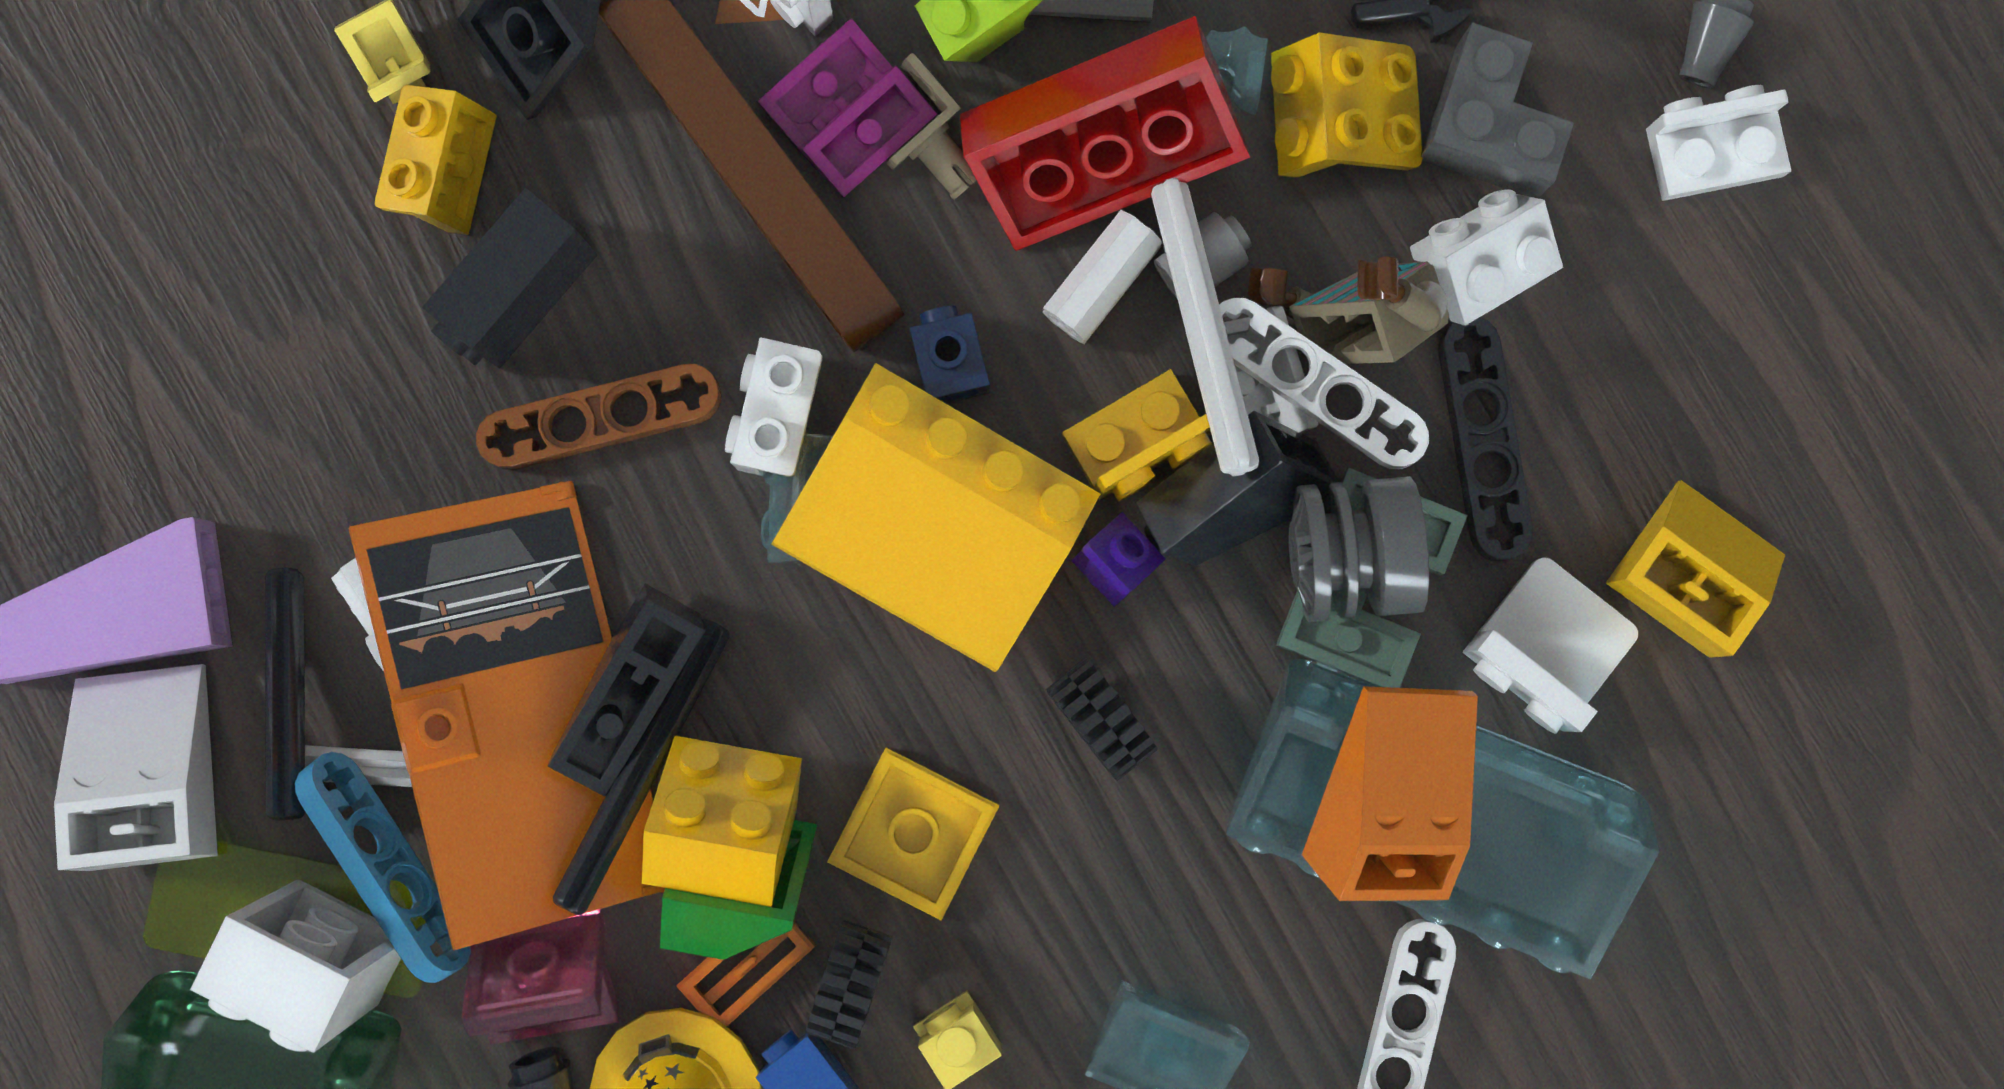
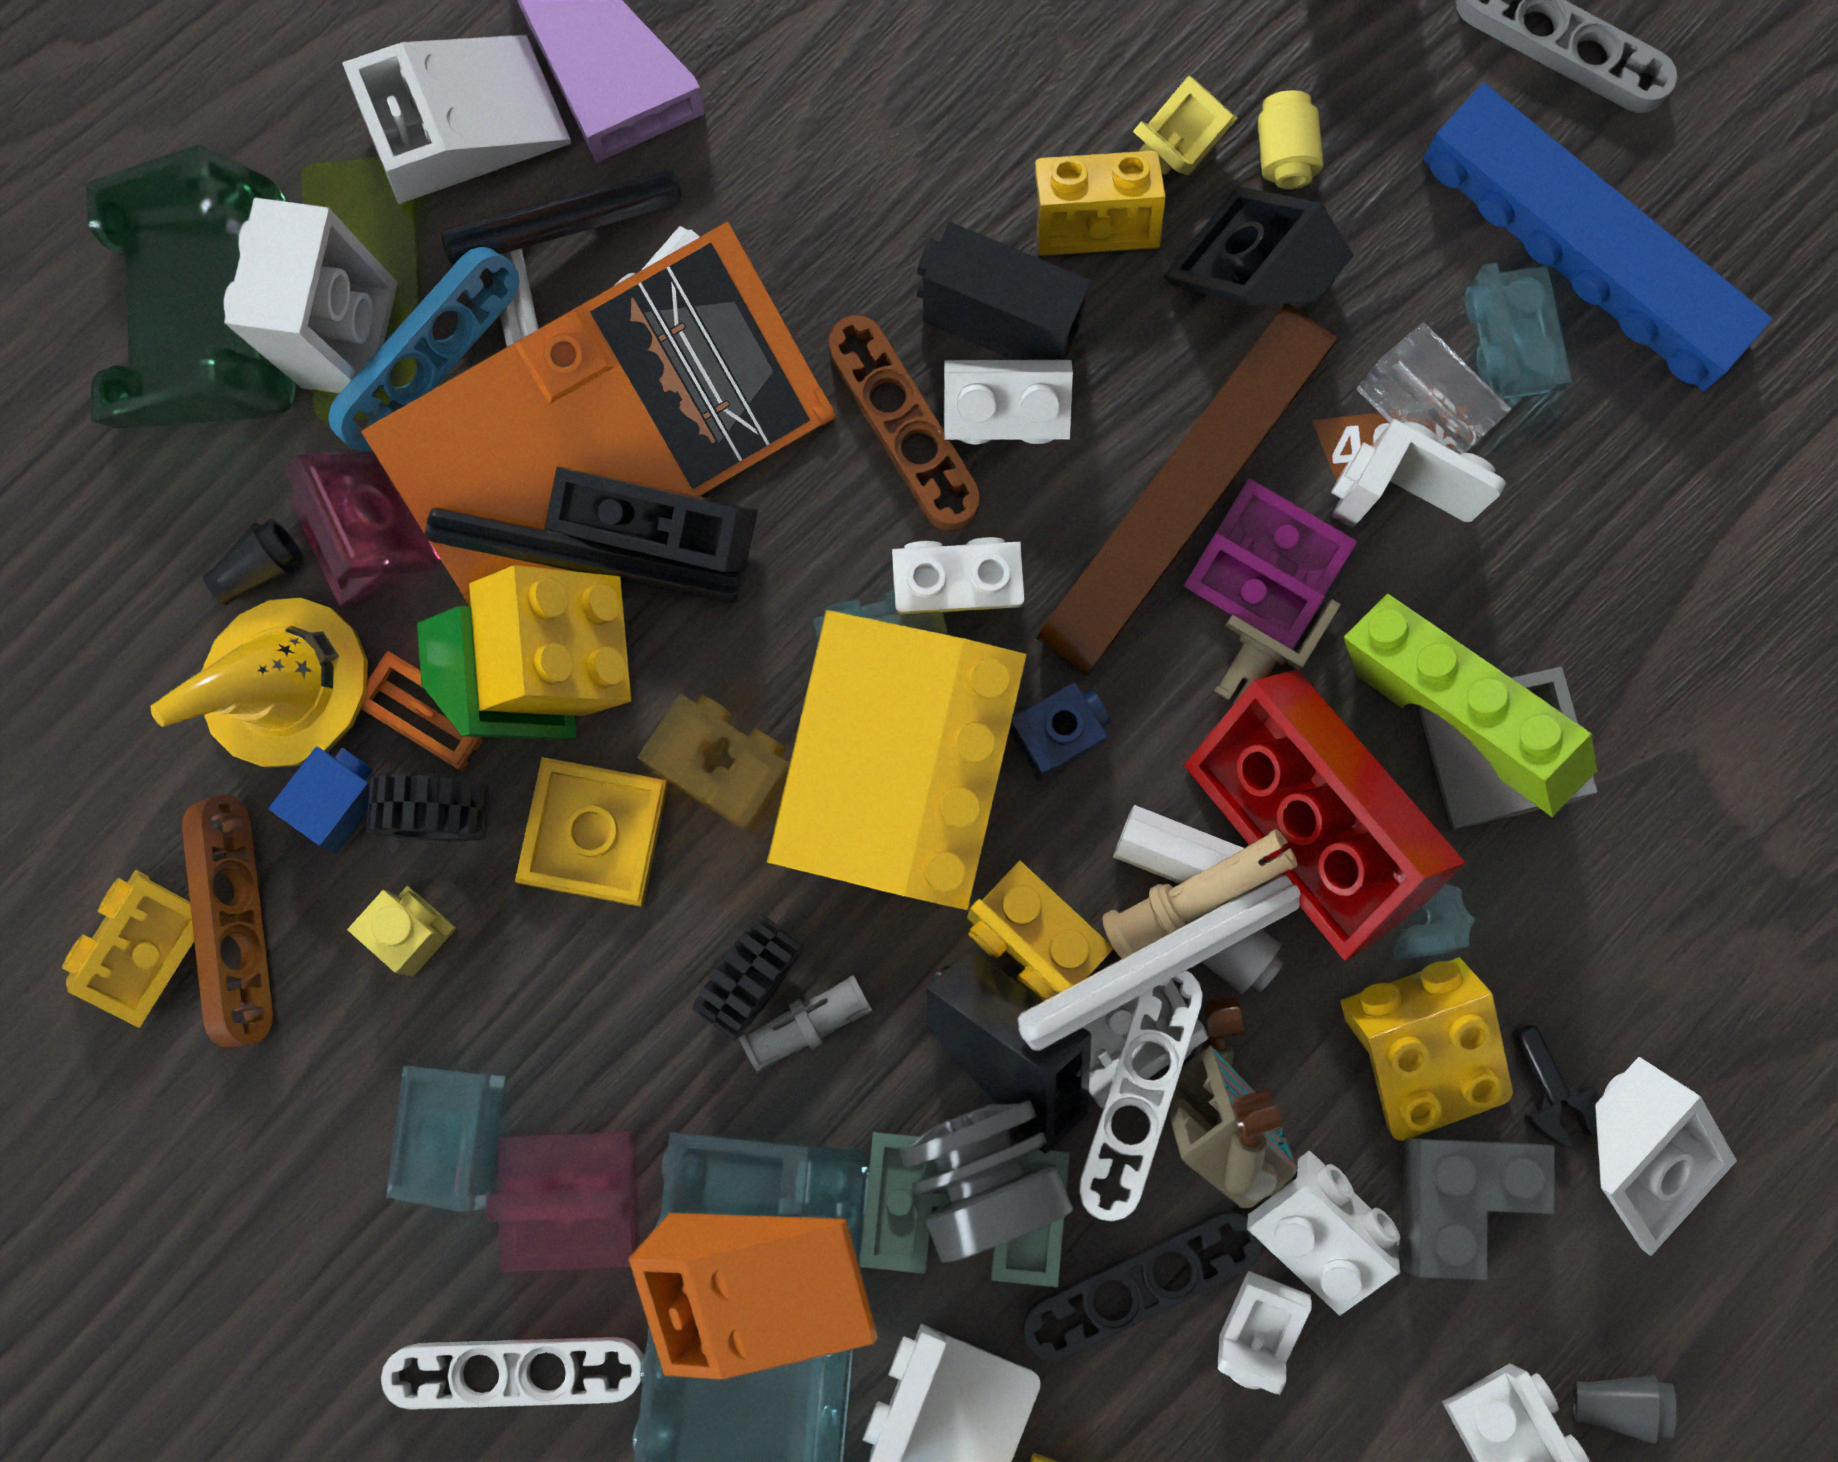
camera: 75 degrees right, 5 degrees down
dark purple bracket [1071,512,1166,607] -> none
none -> clear pink bracket [486,1132,635,1272]
none -> clear yellow brick [637,693,789,835]
none -> light grey pin [739,975,873,1073]
none -> white bracket [944,360,1073,444]
none -> tan pin [1102,829,1297,959]
none -> white bracket [1218,1271,1311,1394]

